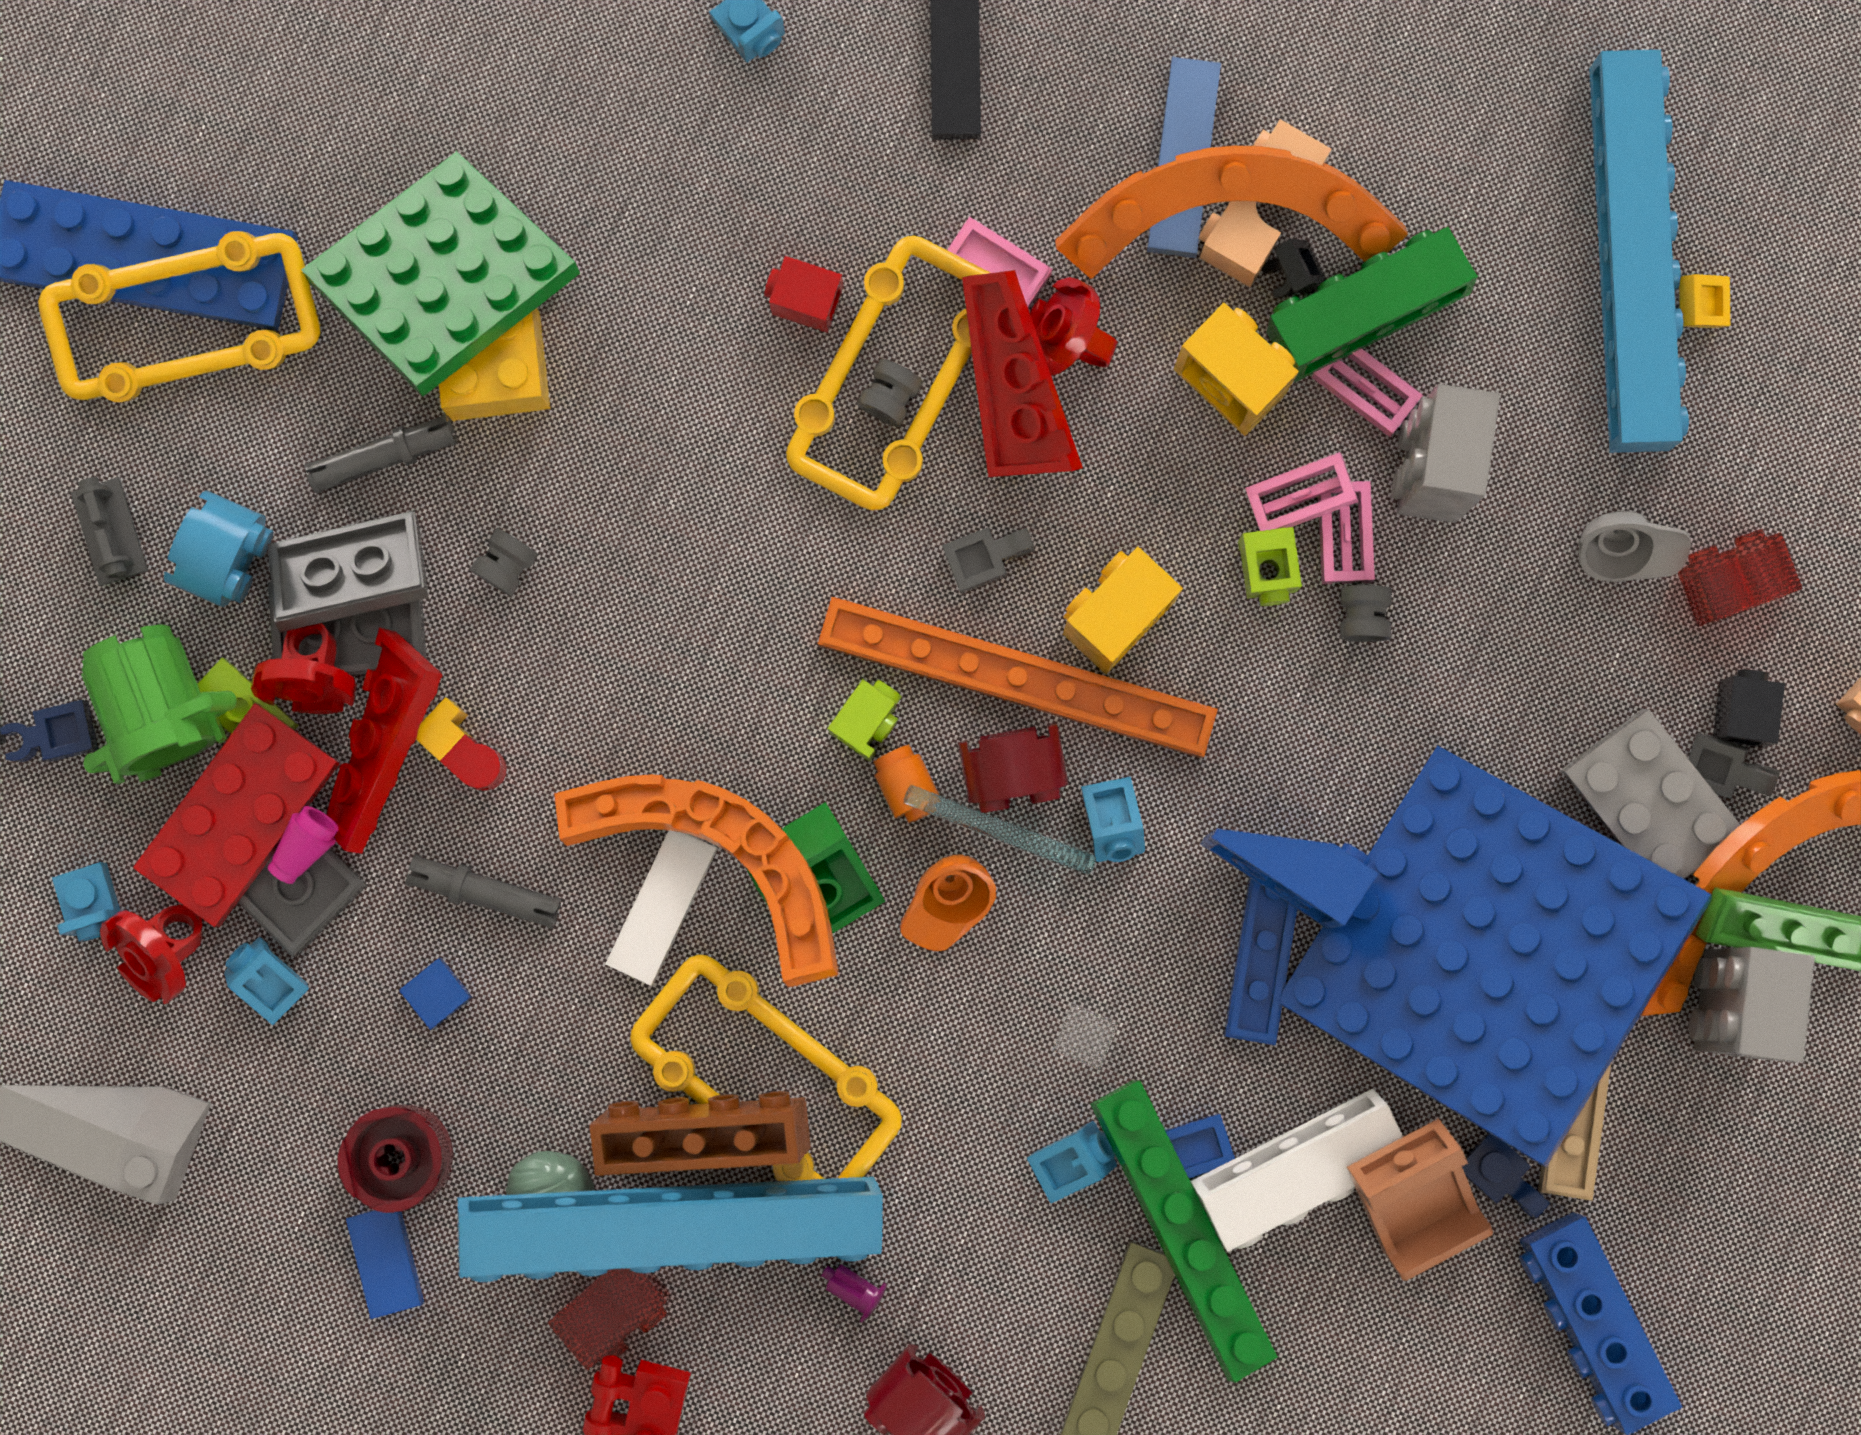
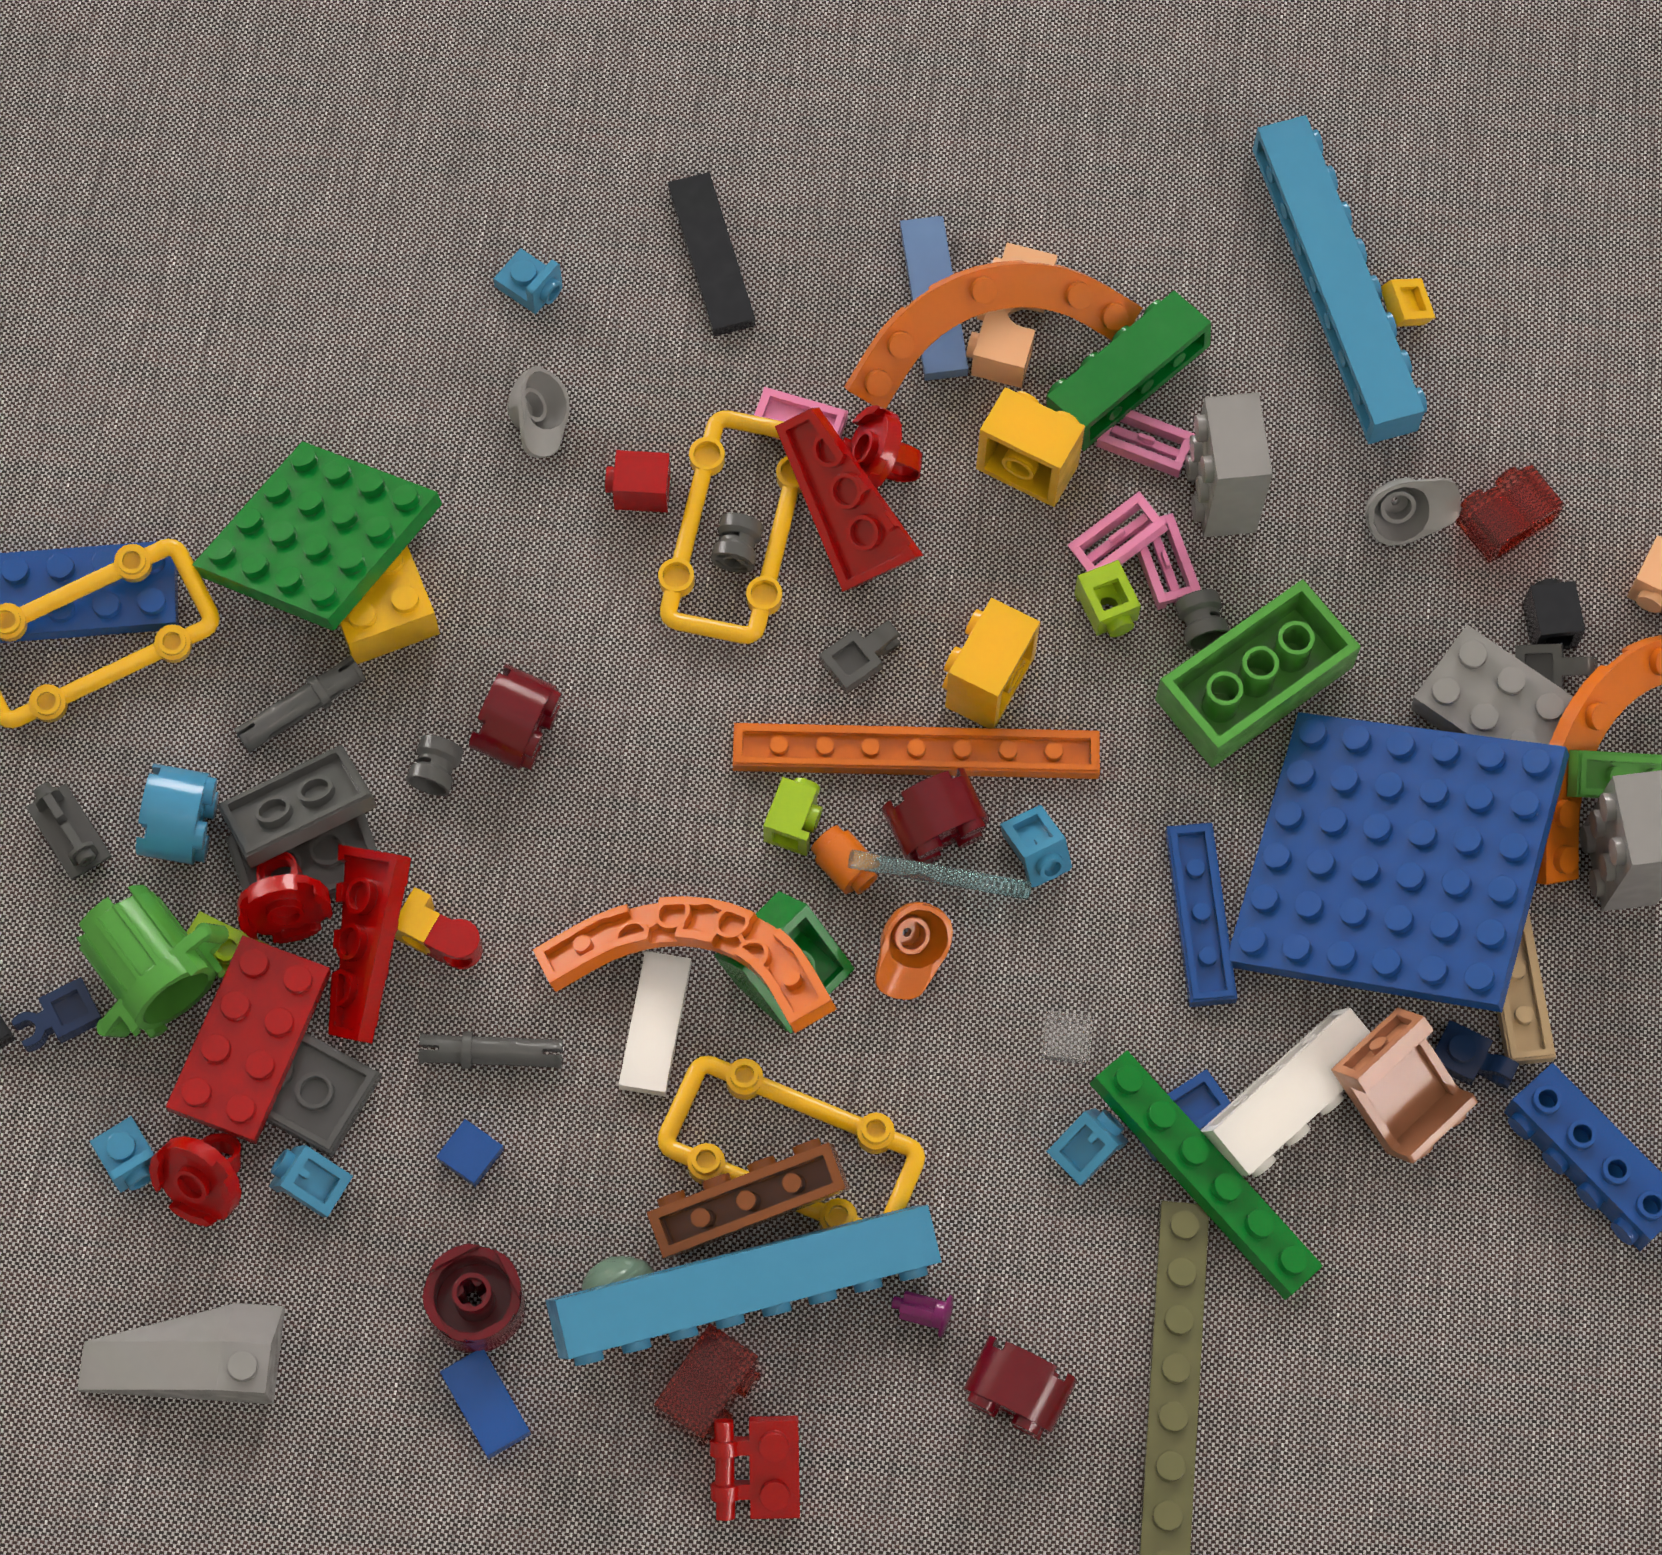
camera: 20 degrees left, 15 degrees down
dark pink cone [268,806,338,884] -> none
blue slope [1200,829,1378,929] -> none
black tile [1262,238,1326,297] -> none
none -> dark red brick [468,664,562,770]
none -> light grey cap [507,365,570,458]
none -> bright green brick [1155,579,1361,768]

